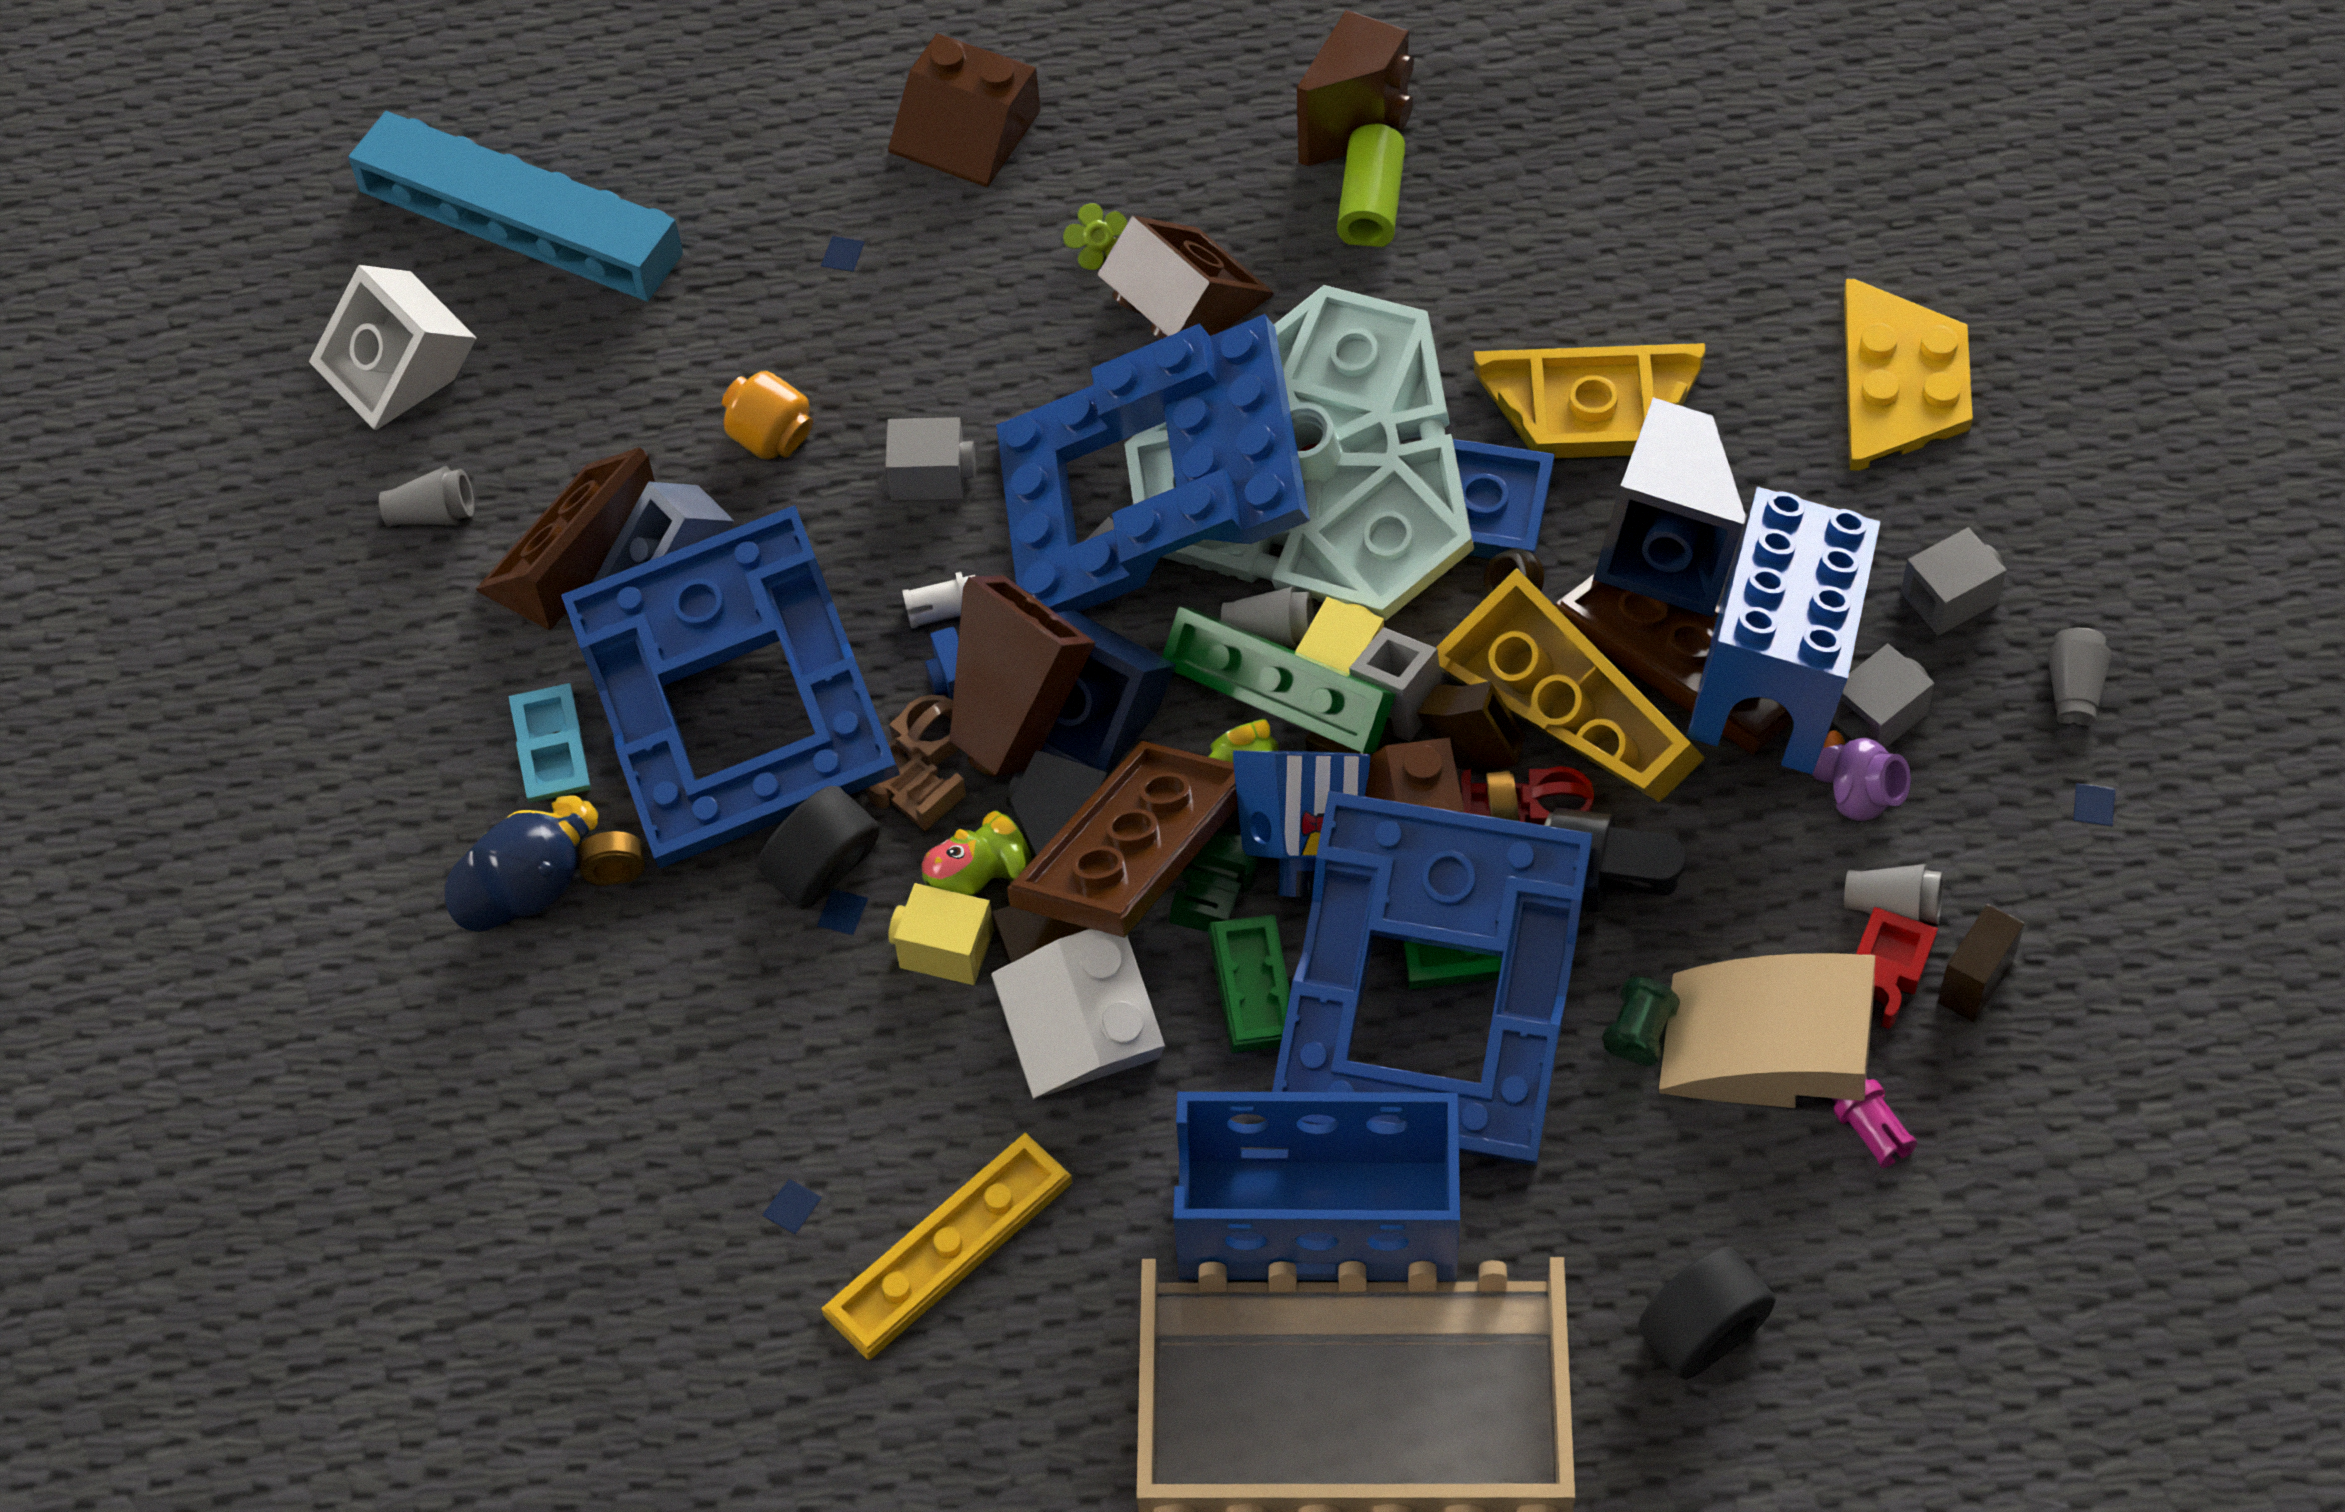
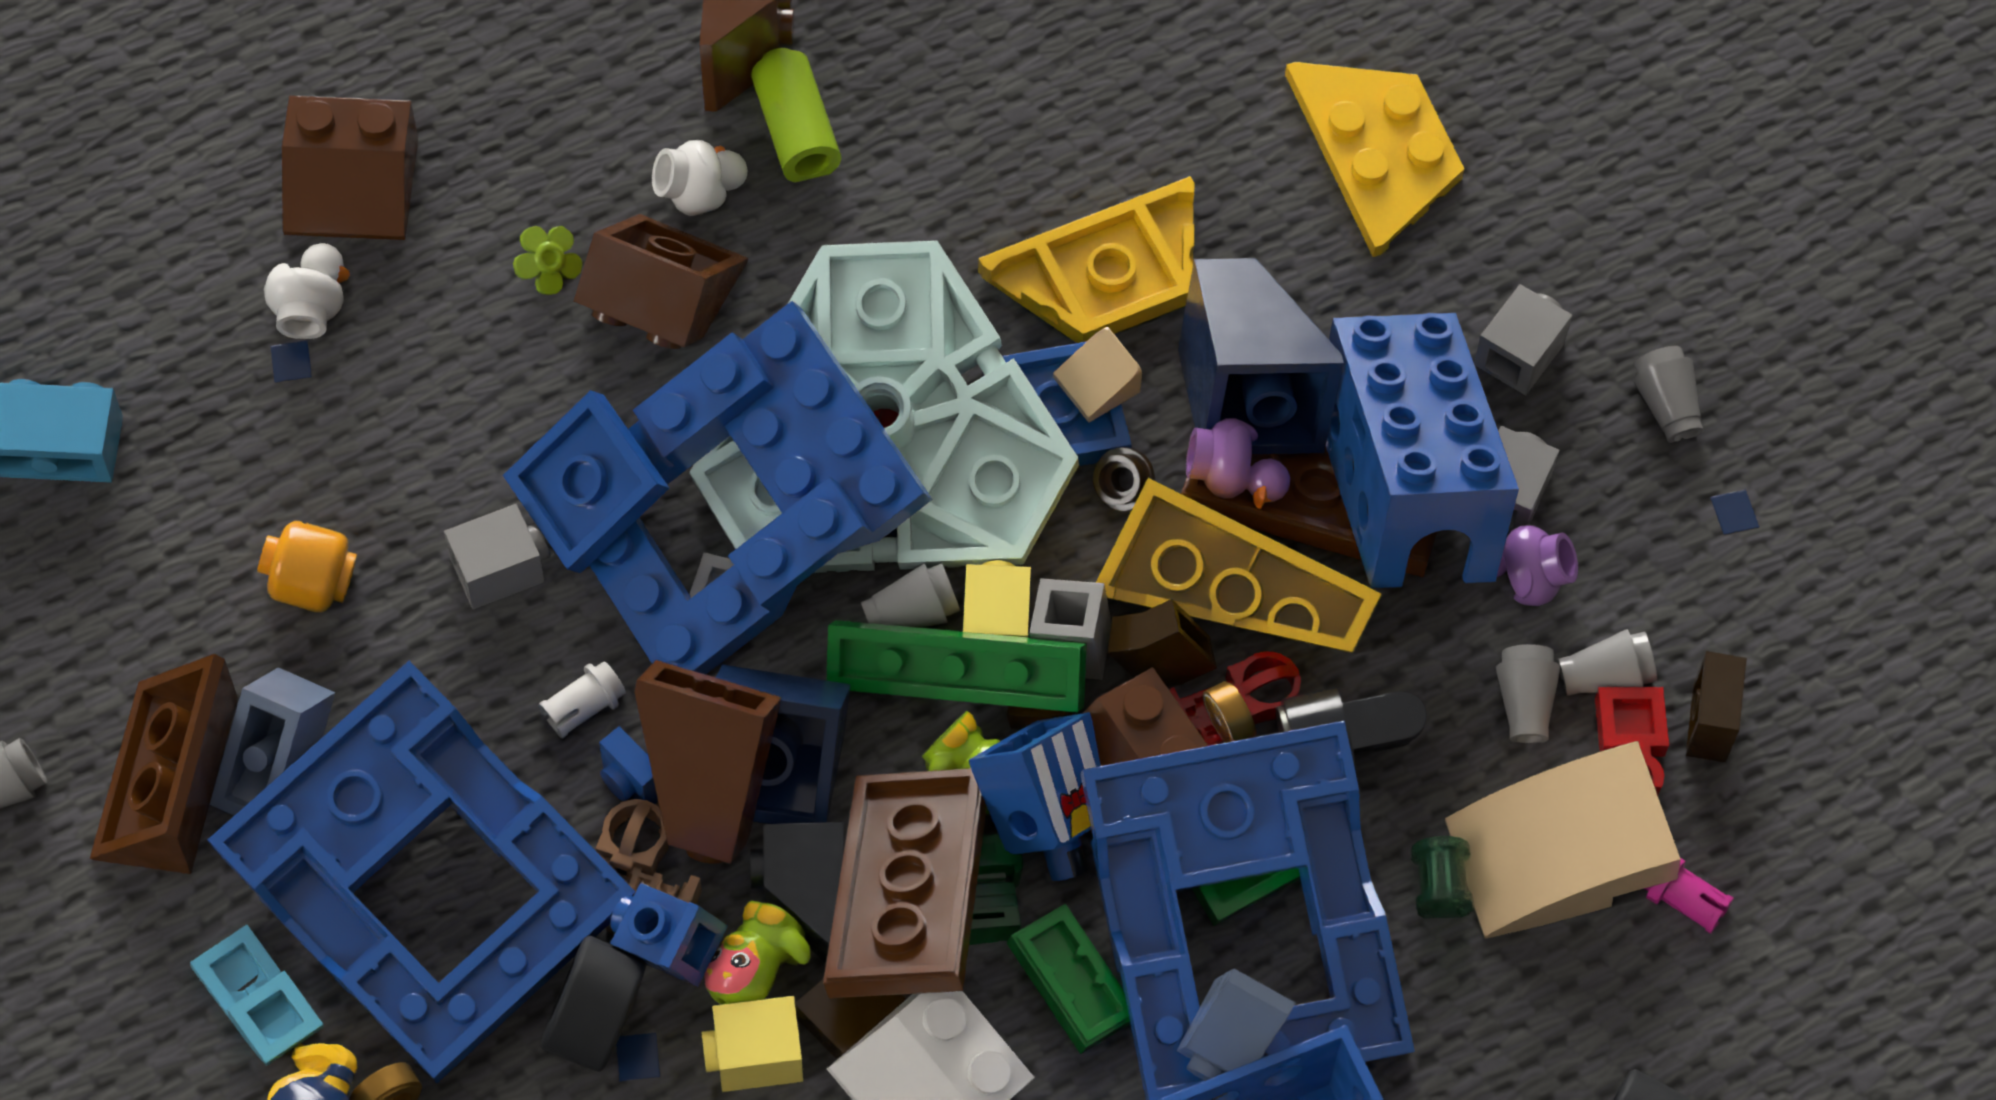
camera: 30 degrees left, 5 degrees up
none -> white animal [264,243,350,339]
none -> blue plate [503,390,670,573]
none -> blue brick [610,882,728,987]
none -> white animal [652,140,748,216]
none -> tan slope [1053,327,1142,422]
none -> sand blue slope [1177,969,1295,1081]
none -> medium lavender animal [1186,418,1290,509]
none -> light grey cone [1496,645,1561,743]

